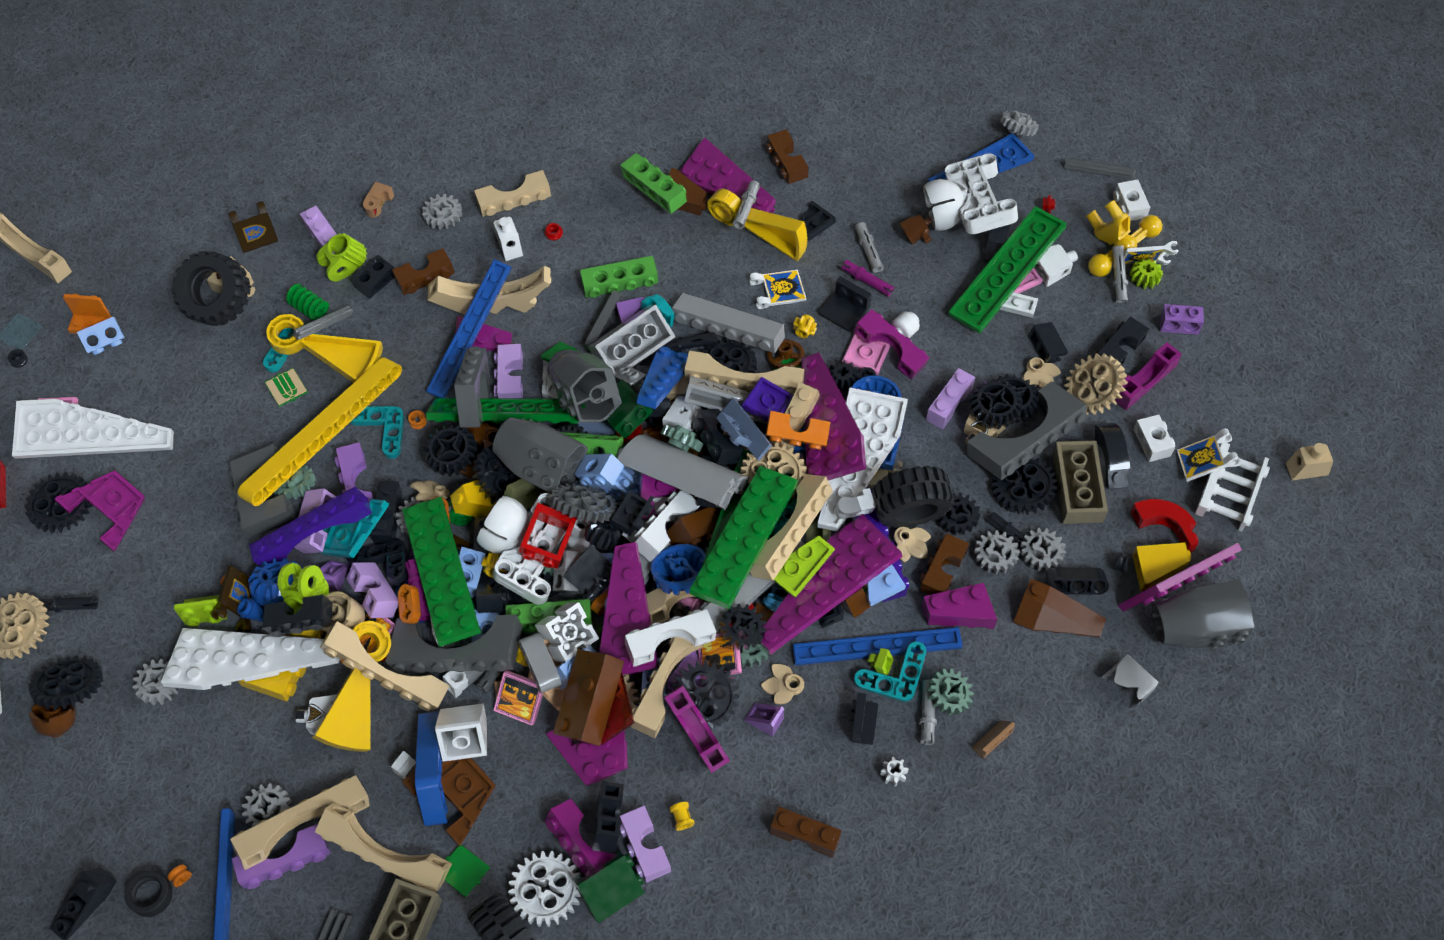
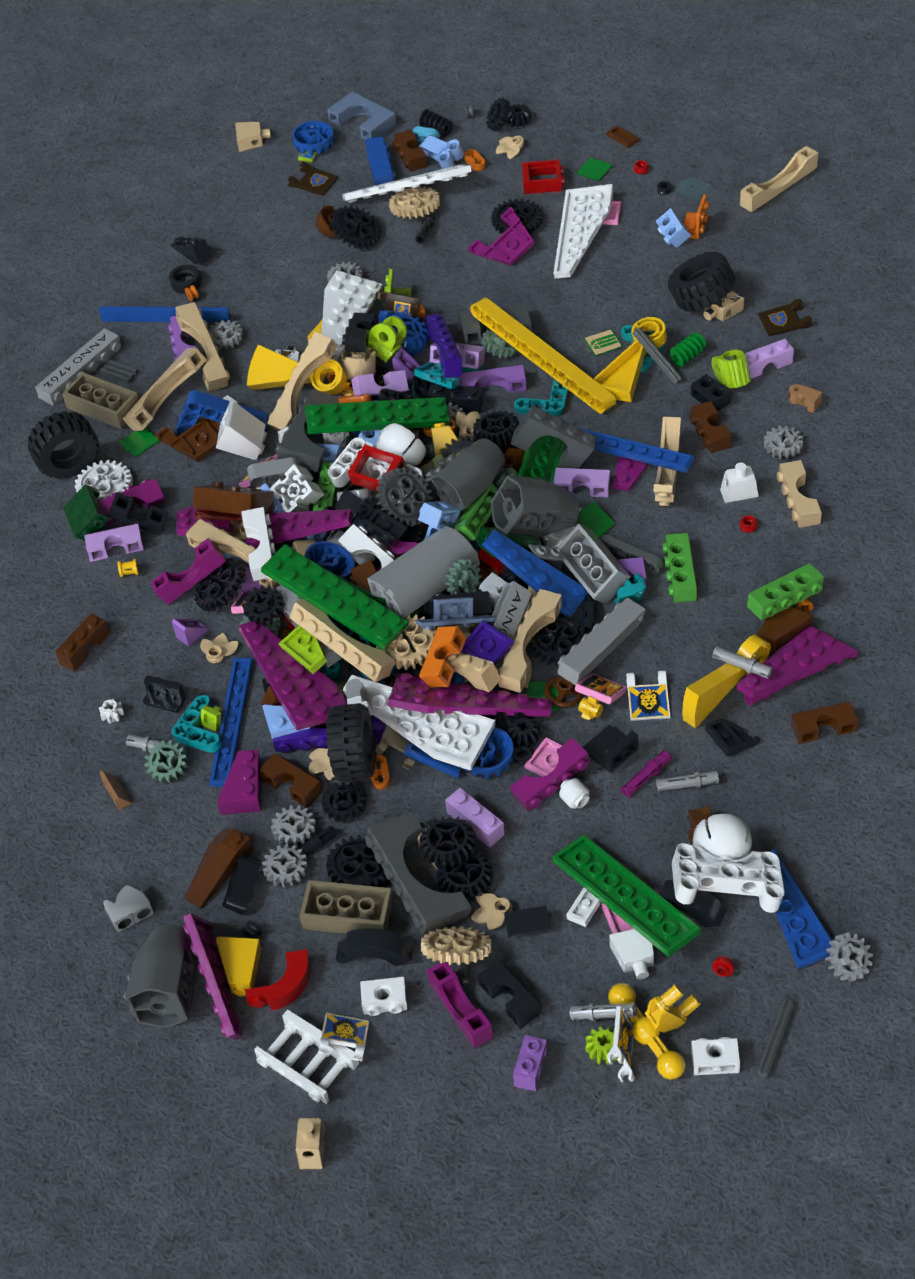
camera: 105 degrees right, 10 degrees down
none -> tile [575,673,627,704]

